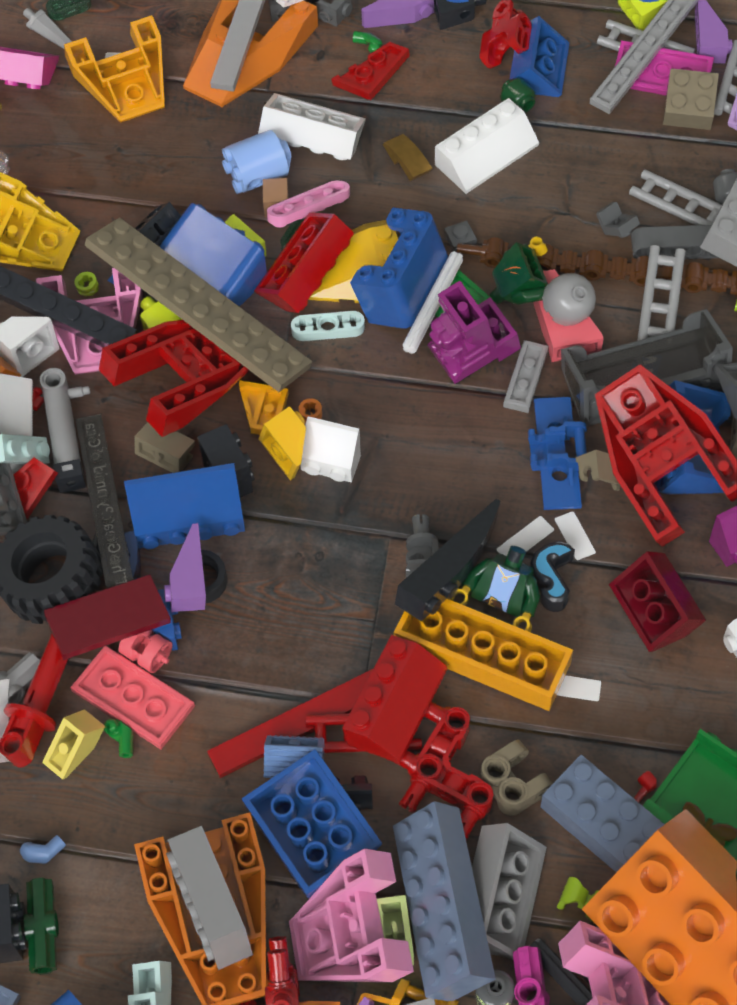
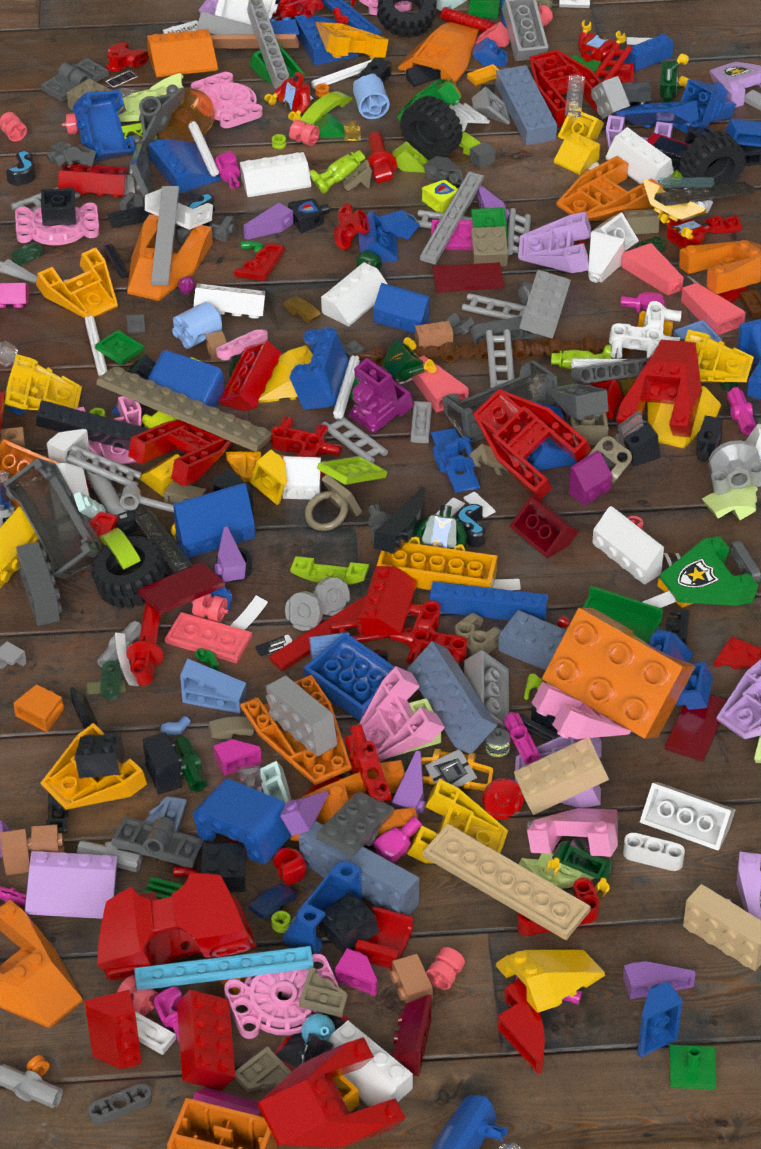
camera: 15 degrees left, 15 degrees down
light yellow slope [42,709,105,779] -> none
light aqua beam [291,311,365,341] -> none
light grey cylinder [542,273,596,326] -> none
none -> light grey bar [66,444,141,486]
none -> white axle [85,316,107,376]
none -> green tile [95,330,145,366]
none -> lime slope [99,528,141,569]
none -> black axle [104,244,129,279]
none -> light grey piece [120,485,174,513]
none -> dark grey plate [126,314,145,333]
none -> yellow slope [139,454,181,497]
none -> magenta plate [178,276,195,294]
none -> medium blue wedge [180,658,247,713]
none -> dark tan slope [208,717,254,740]
none -> dark pink slope [213,739,262,776]
none -> white sticker [230,595,268,630]
none -> clear slope [236,764,262,792]
none -> sticker [255,635,292,657]
none -> red pin [271,416,342,479]
none -> light grey tile [285,591,323,631]
none -> lime slope [290,556,369,585]
none -> dark tan tile [305,474,362,531]
none -> light grey tile [313,577,350,616]
none -> lime tile [317,456,388,485]
none -> light grey bar [321,416,388,463]
none -> blue slope [373,283,430,334]
none -> blue slope [378,210,420,240]
none -> nougat brick [415,321,453,350]
none -> blue brick [430,582,548,621]
none -> dark red tile [432,262,504,293]
none -> green tile [471,207,508,238]

